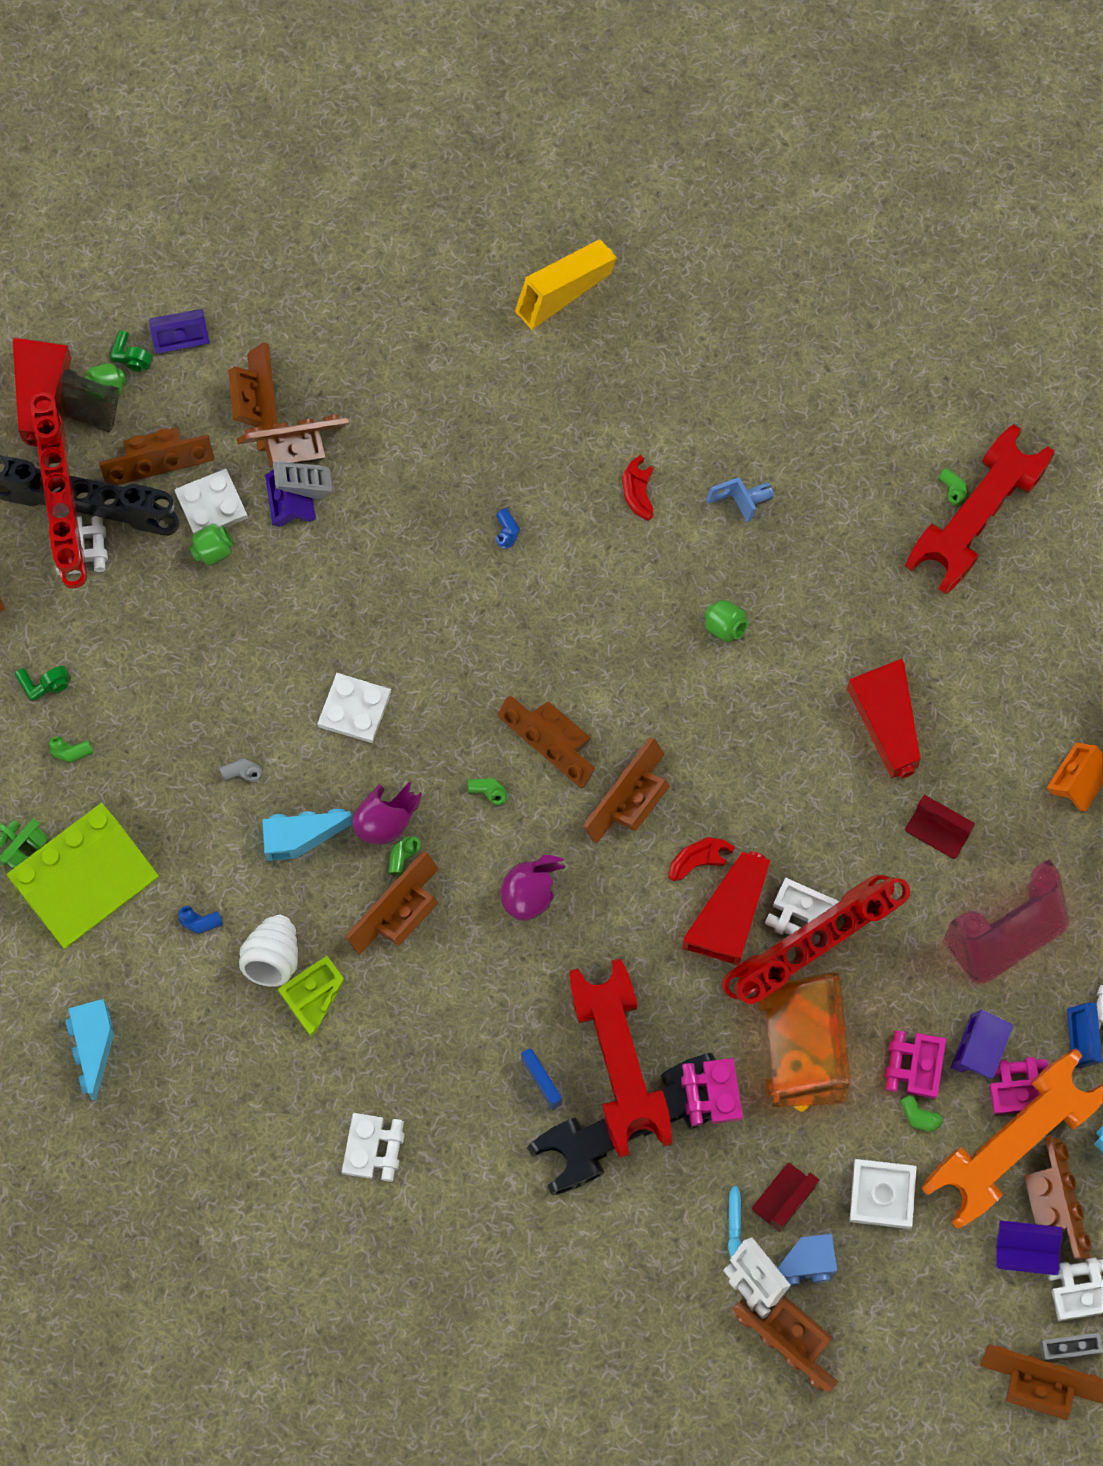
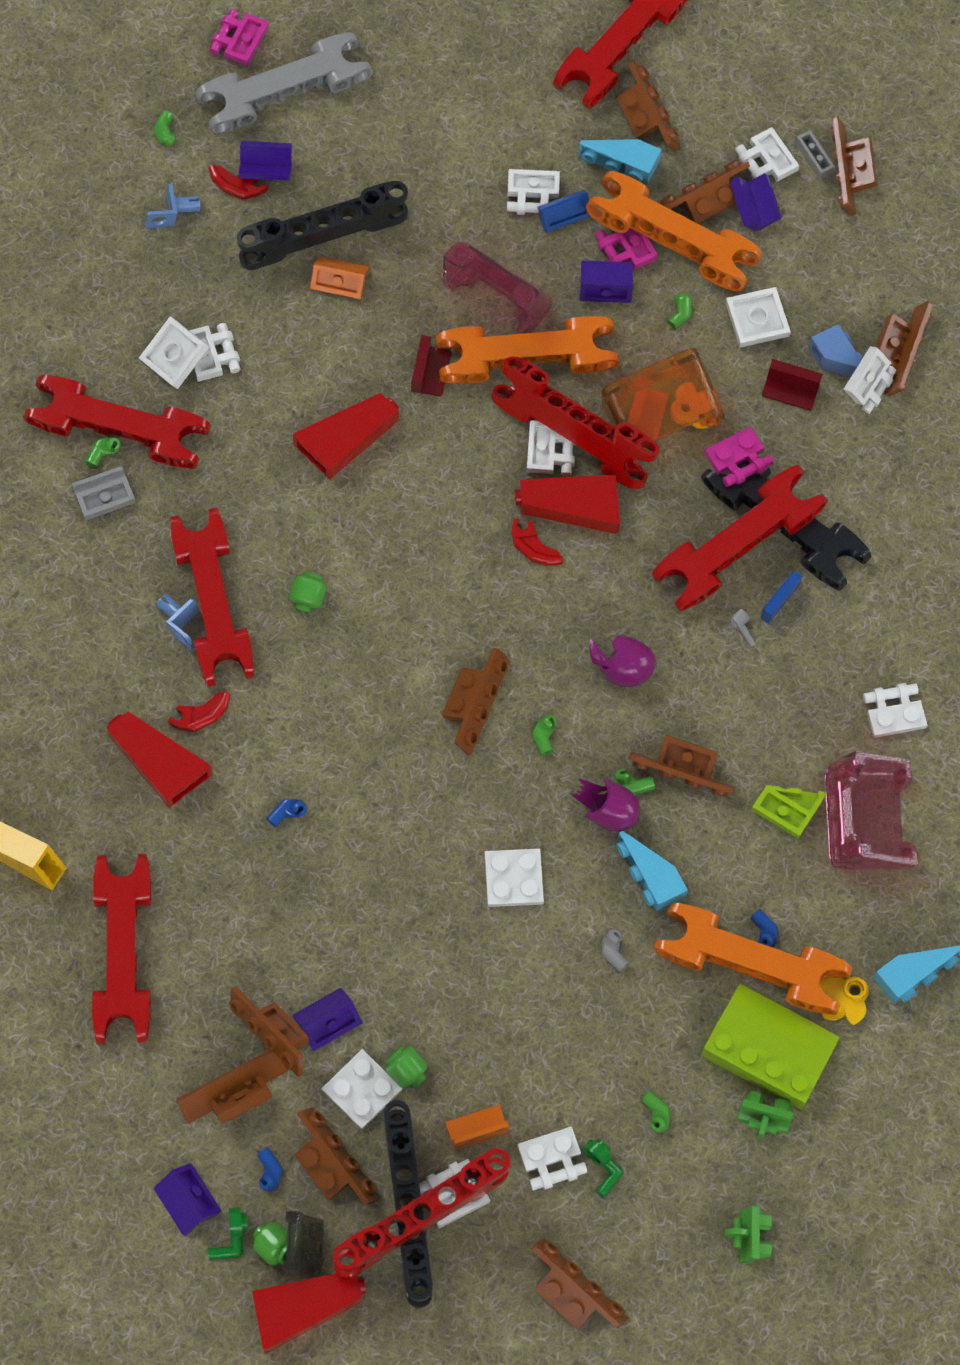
camera: 115 degrees left, 0 degrees up
white piece [239,915,298,987] -> none
light grey slope [273,461,333,499] -> none
dark orange bracket [583,737,670,843] -> none
medium azure piece [728,1186,742,1257] -> none
dark pink plate [884,1030,946,1099] -> none
none -> light grey plate [72,466,136,521]
none -> red piece [92,854,151,1044]
none -> red slope [106,711,212,808]
none -> white plate [139,316,209,389]
none -> red piece [170,508,254,687]
none -> white plate [189,323,241,382]
none -> blue arm [257,1147,283,1191]
none -> orange piece [435,316,619,383]
none -> orange panel [445,1104,509,1151]
none -> white plate [517,1126,588,1191]
none -> orange piece [653,903,853,1015]
none -> light grey hand [730,609,756,648]
none -> yellow plate [820,977,869,1026]
none -> clear pink windscreen [825,751,918,870]

